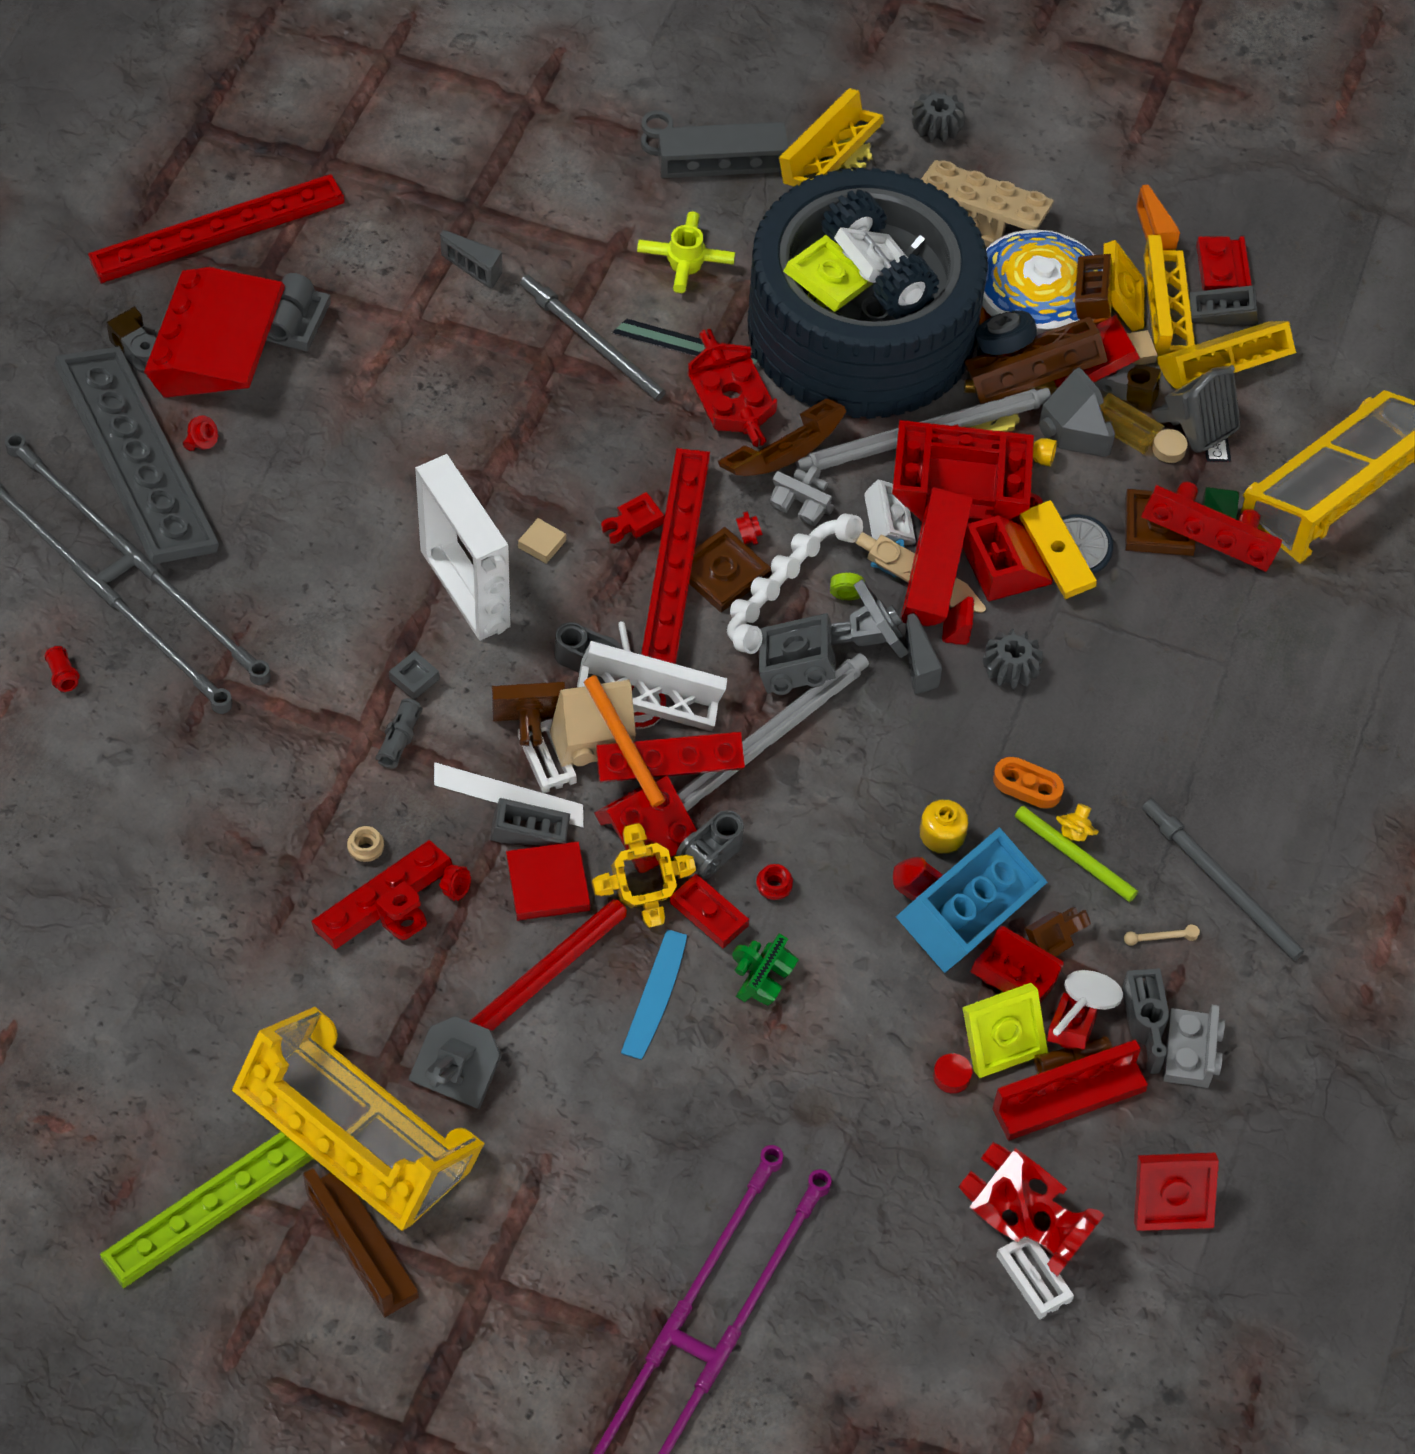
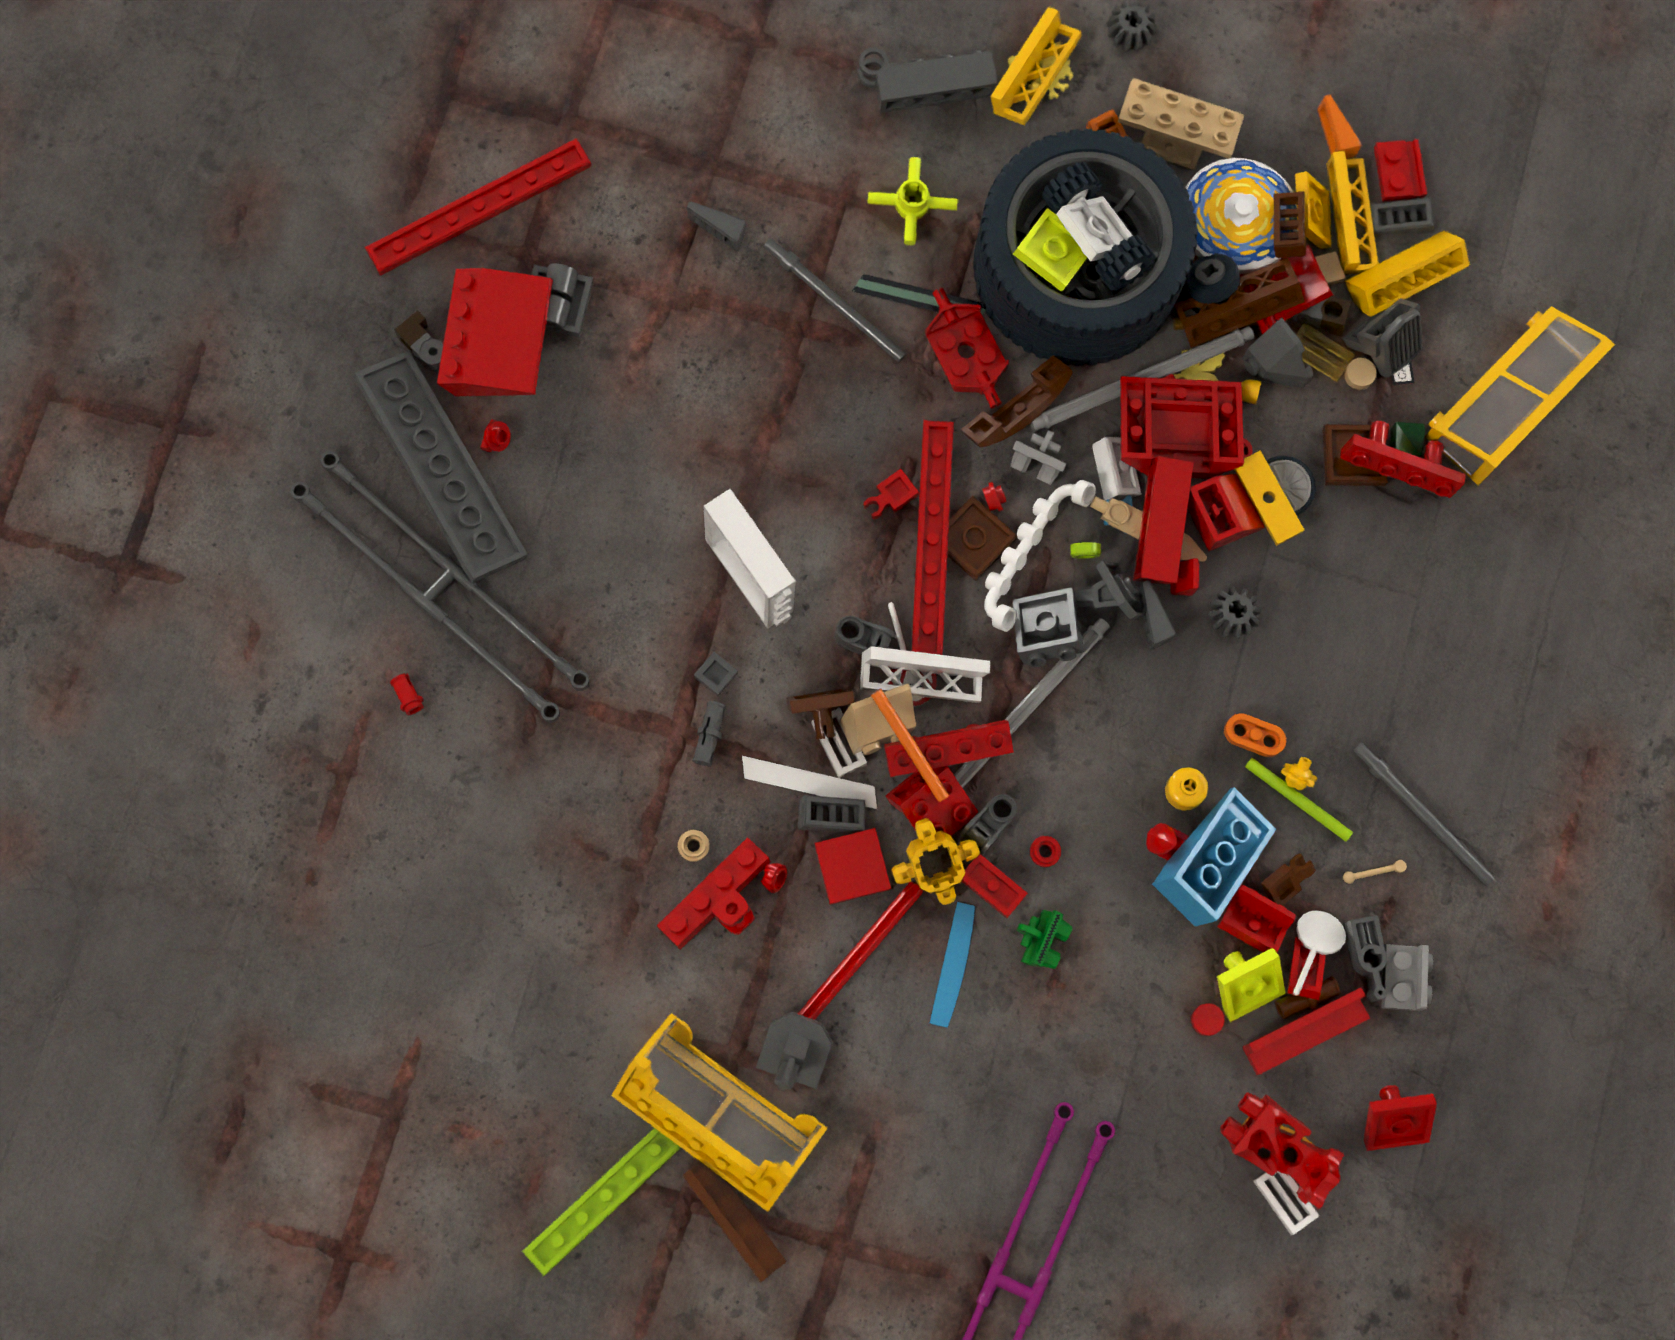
camera: 10 degrees left, 20 degrees up
tan tile [518,518,566,564] -> none

